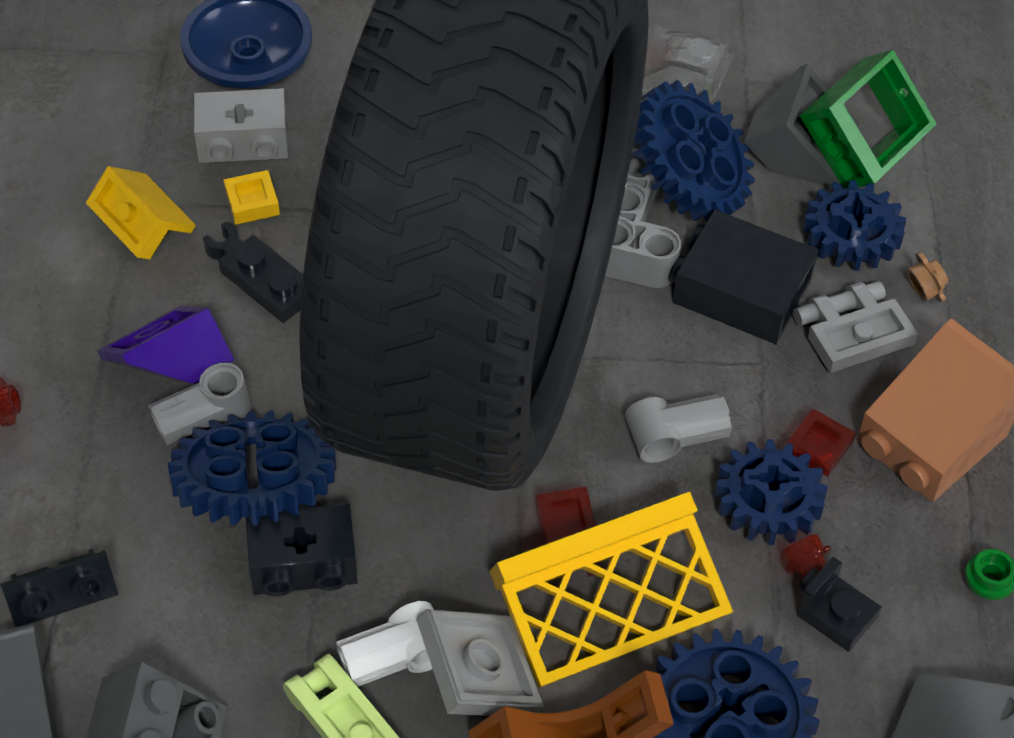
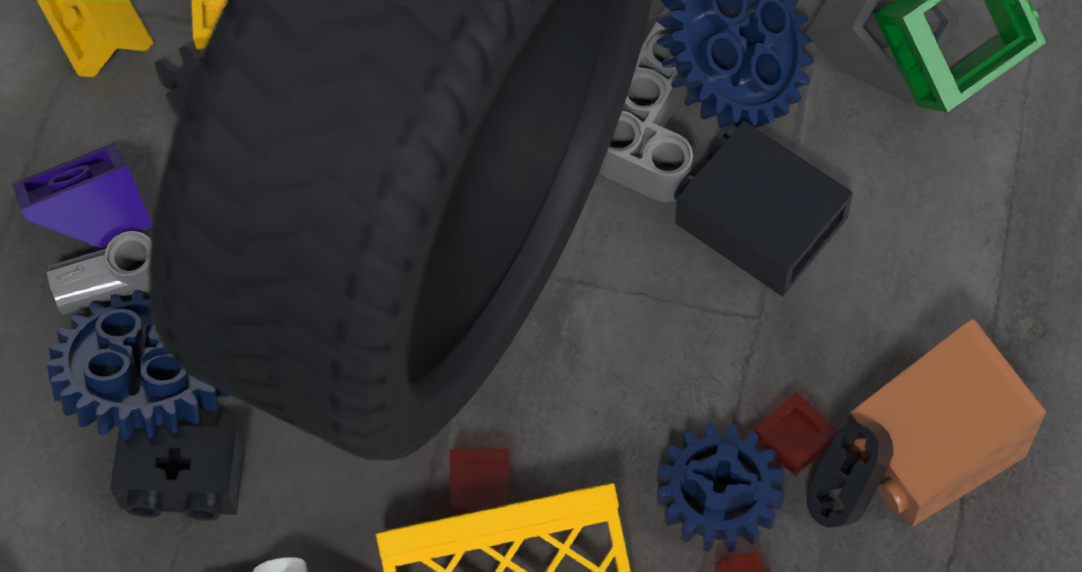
camera: 15 degrees right, 10 degrees up
light grey piece [625,394,732,463] -> none
light grey plate [793,281,918,373] -> none
dark blue gear [803,180,906,271] -> none
medium nougat plate [906,252,948,302] -> none
none -> black beam [806,422,893,527]

